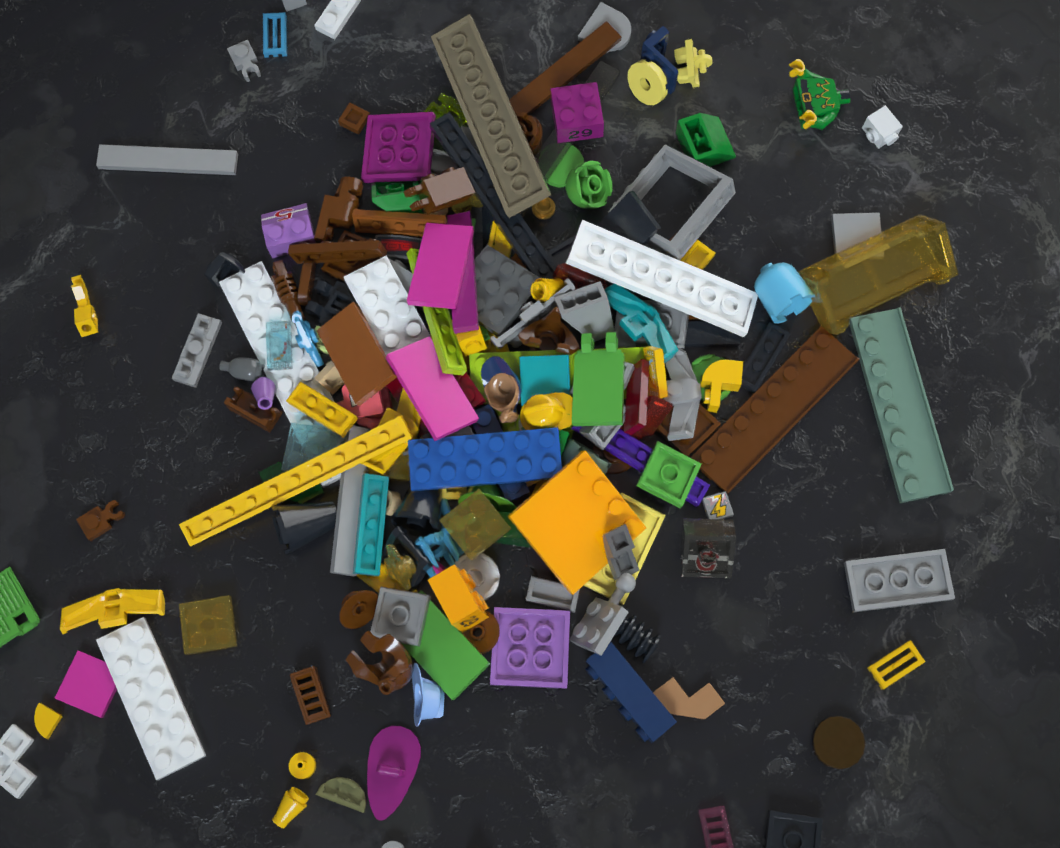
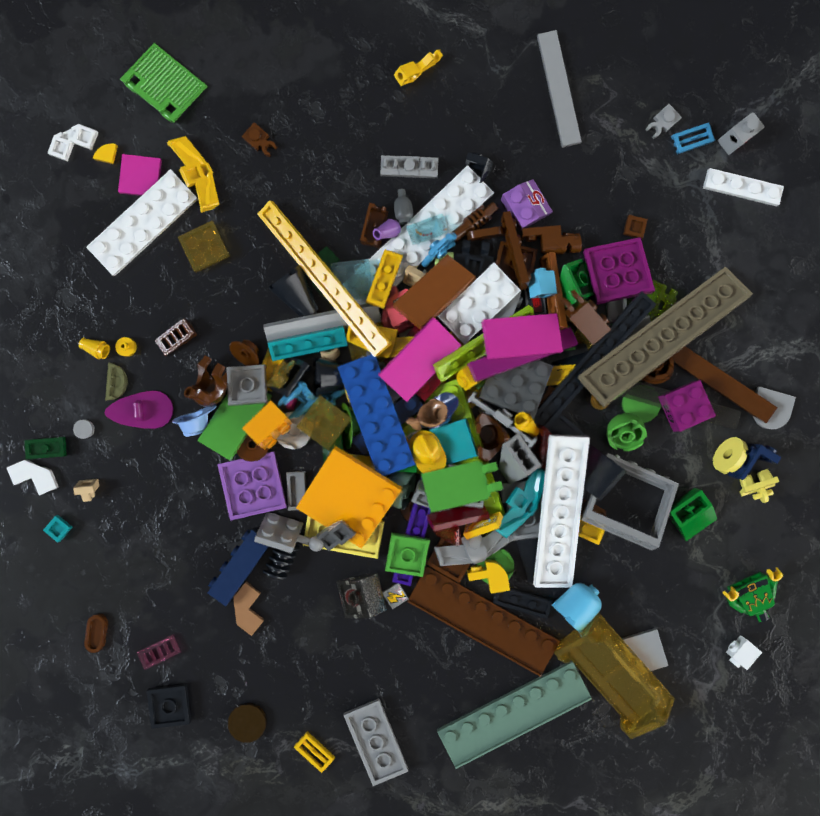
camera: 70 degrees right, 15 degrees up
none -> medium azure brick [528,268,557,298]

